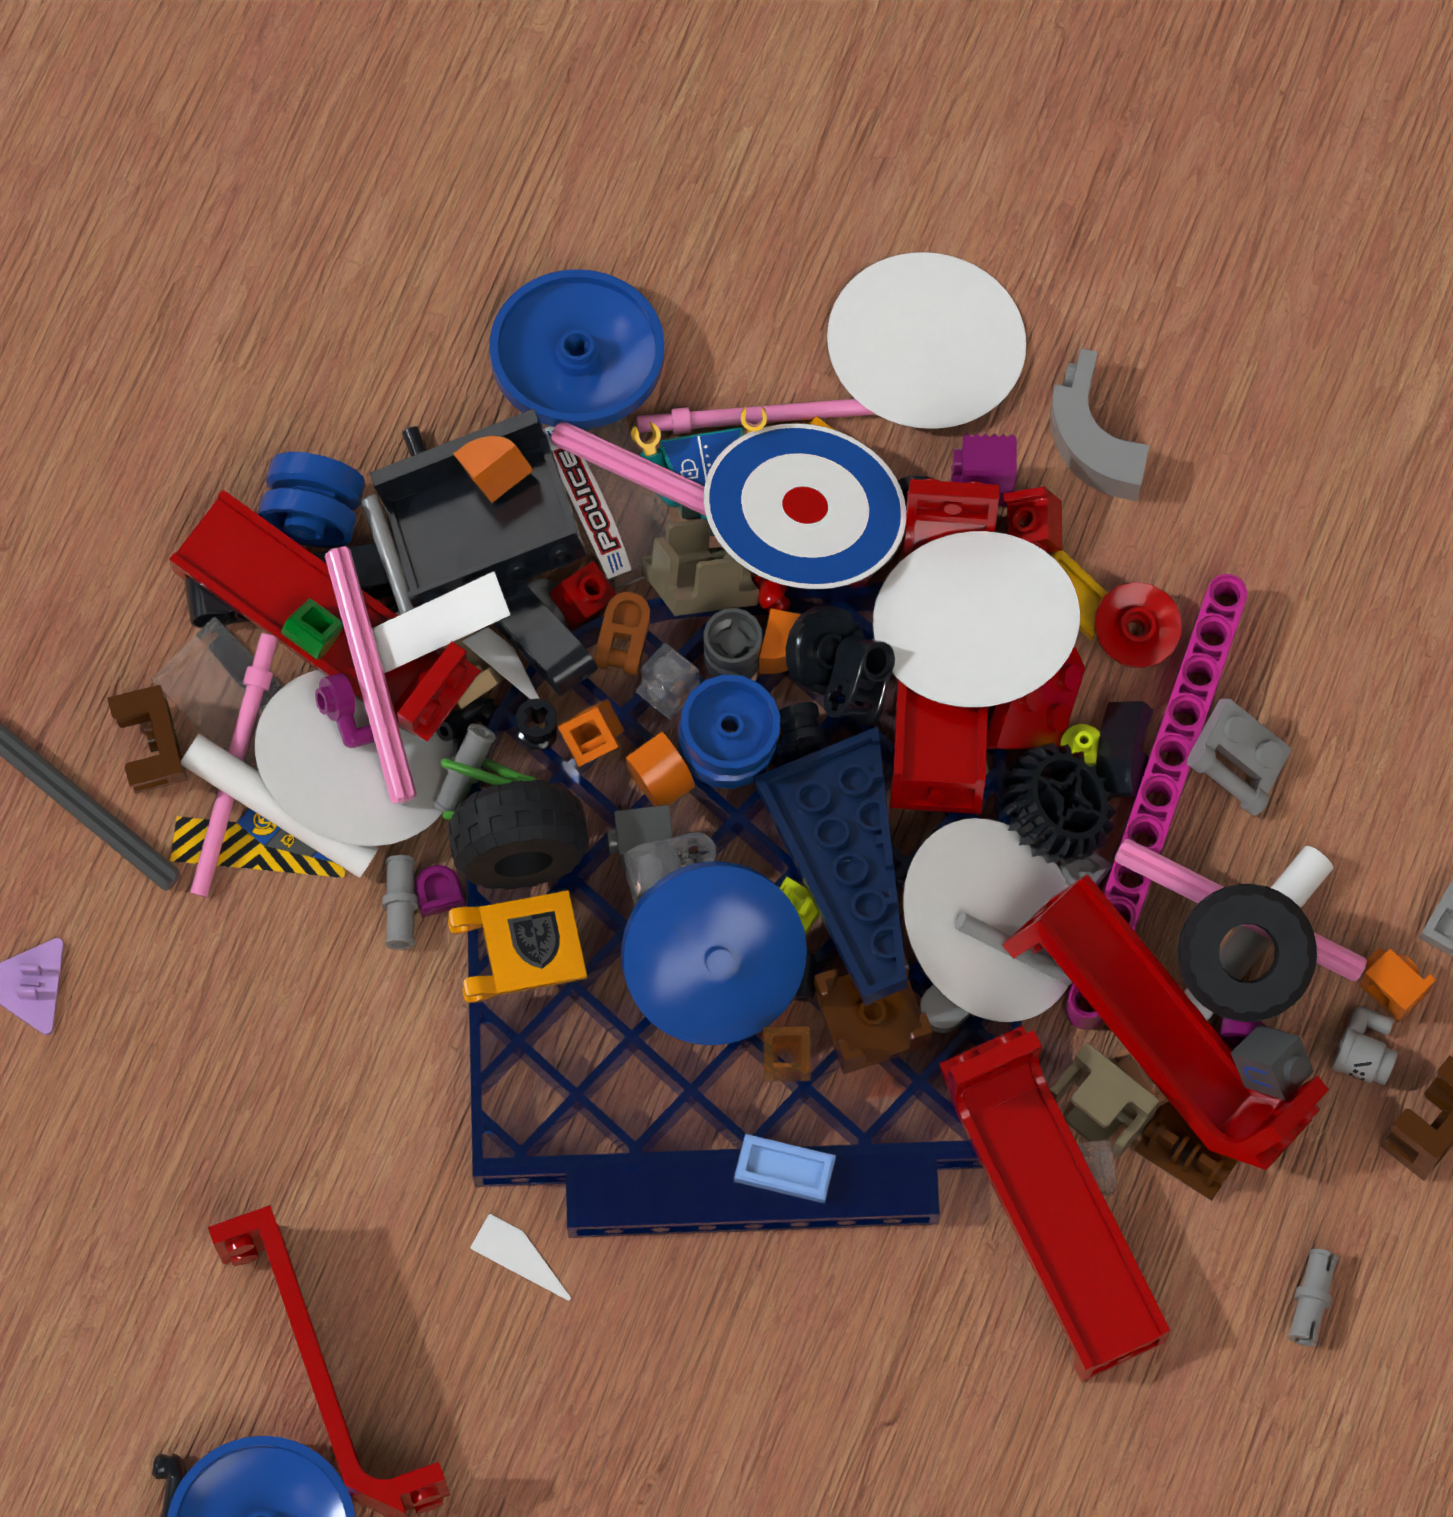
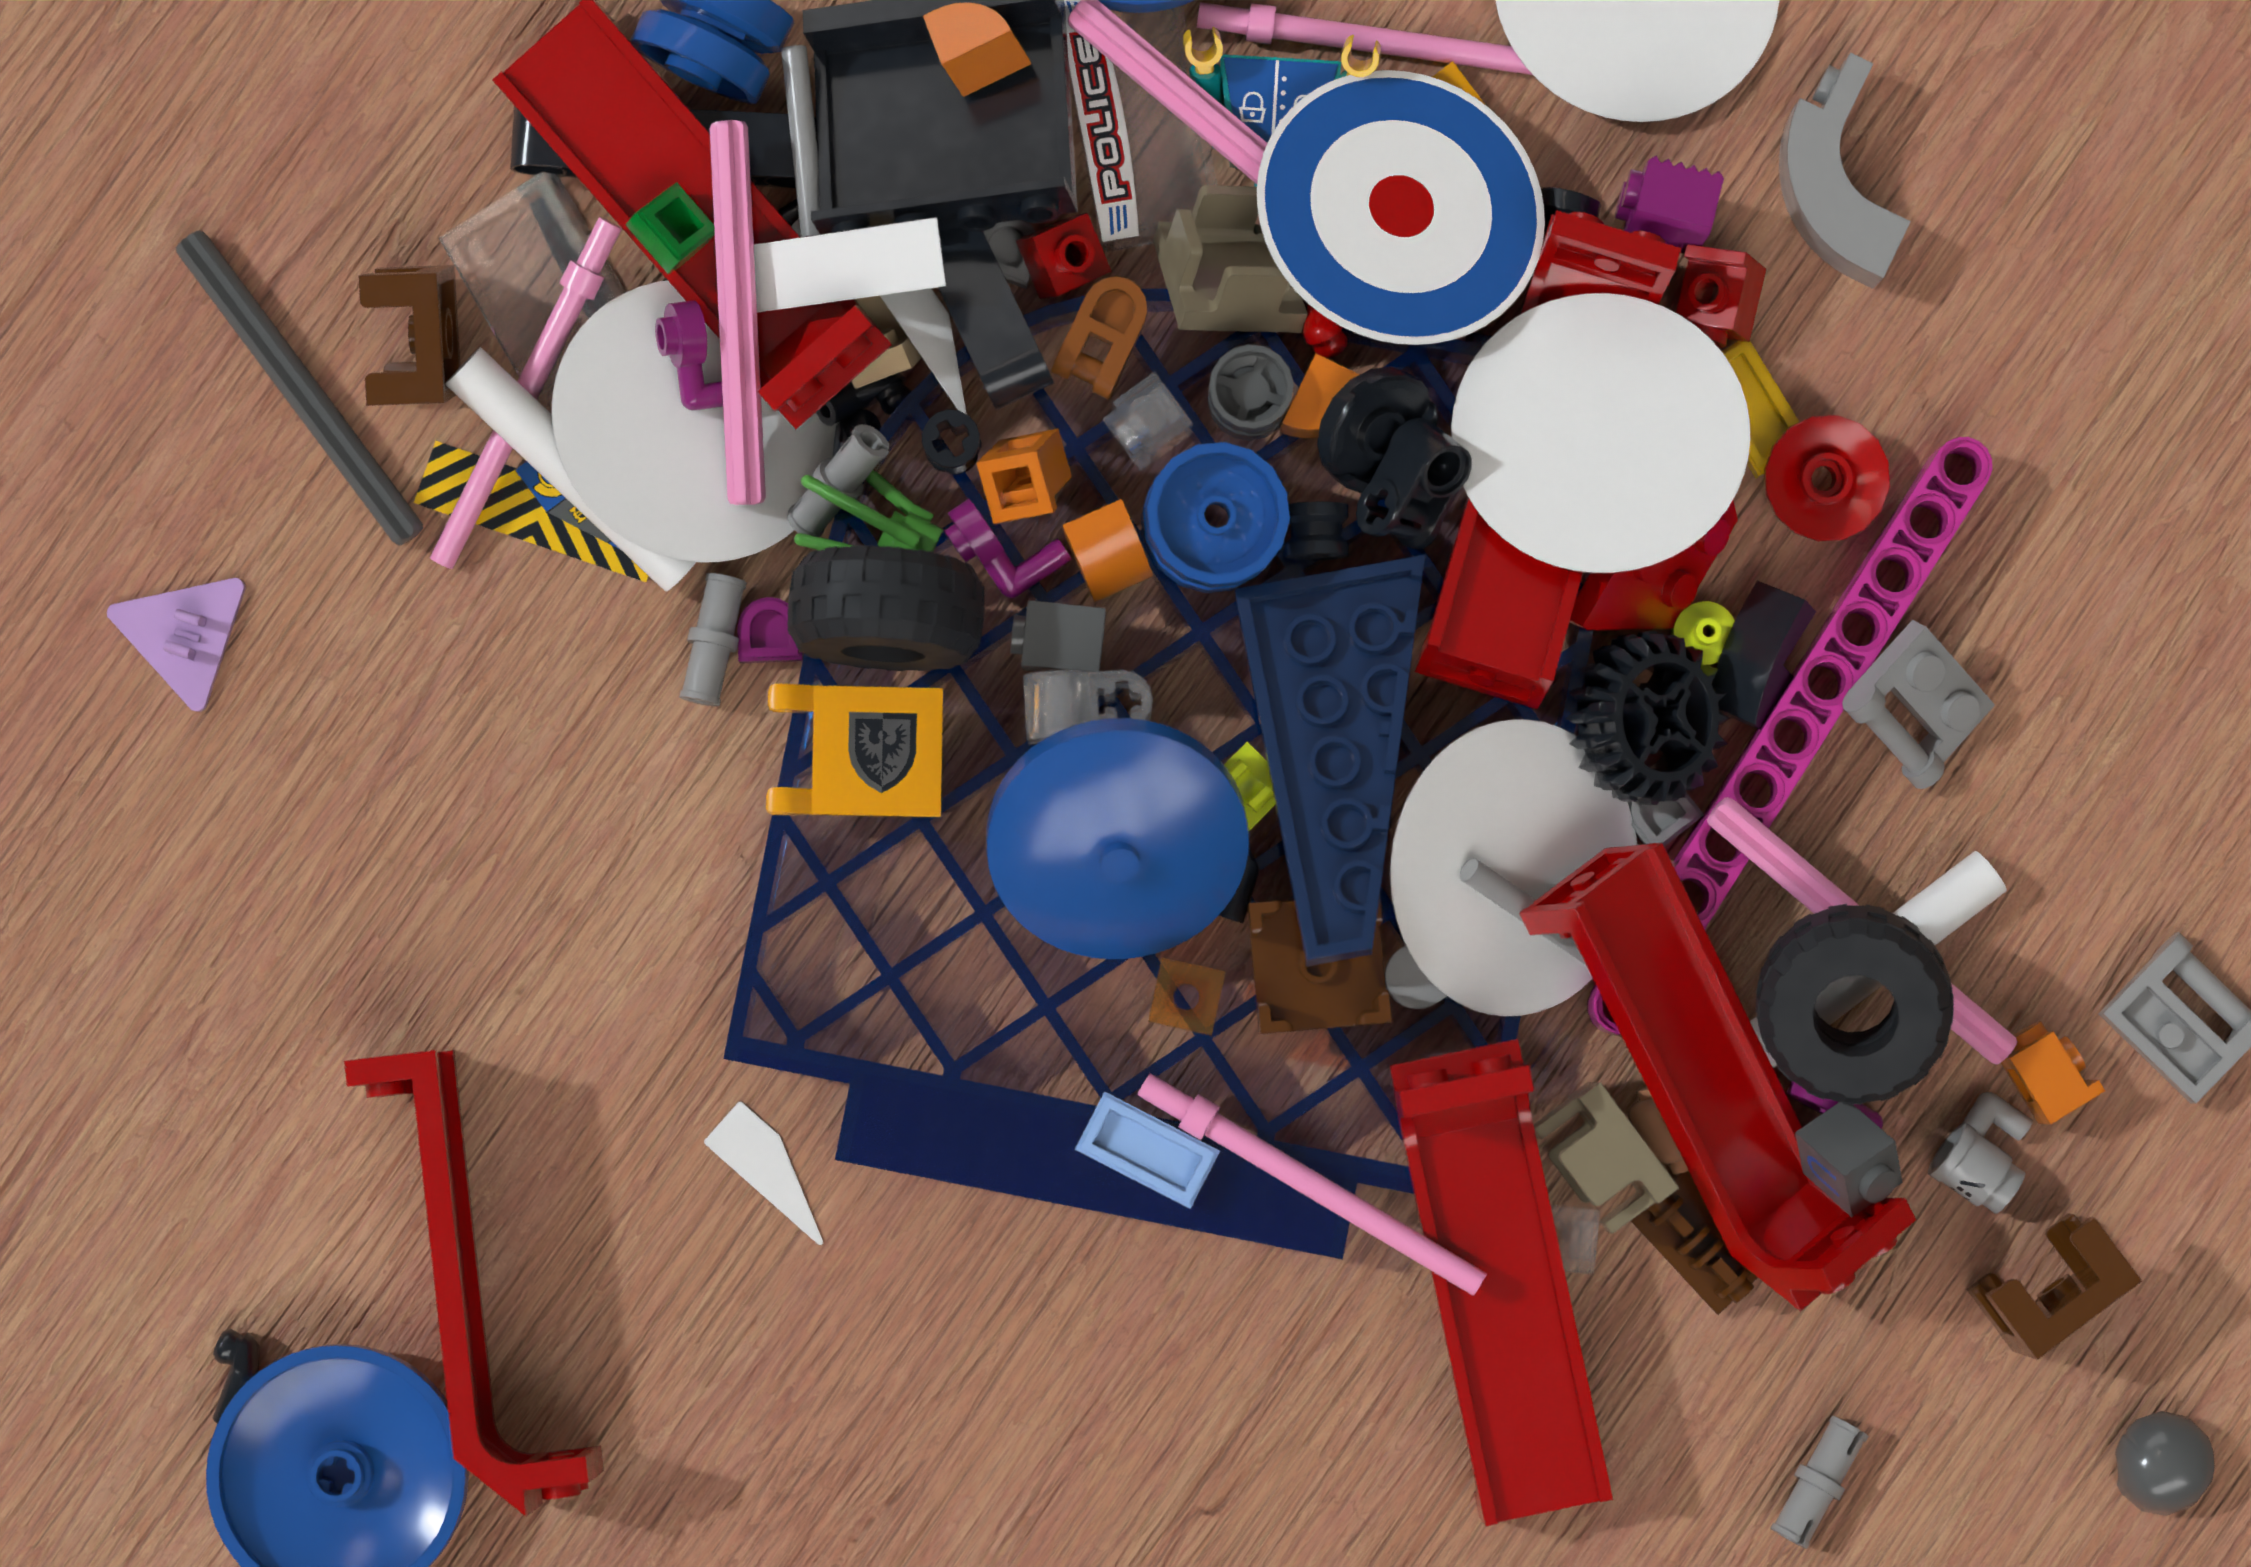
camera: 15 degrees right, 15 degrees up
none -> magenta plate [944,498,1072,598]
none -> bright pink bar [1137,1073,1487,1296]

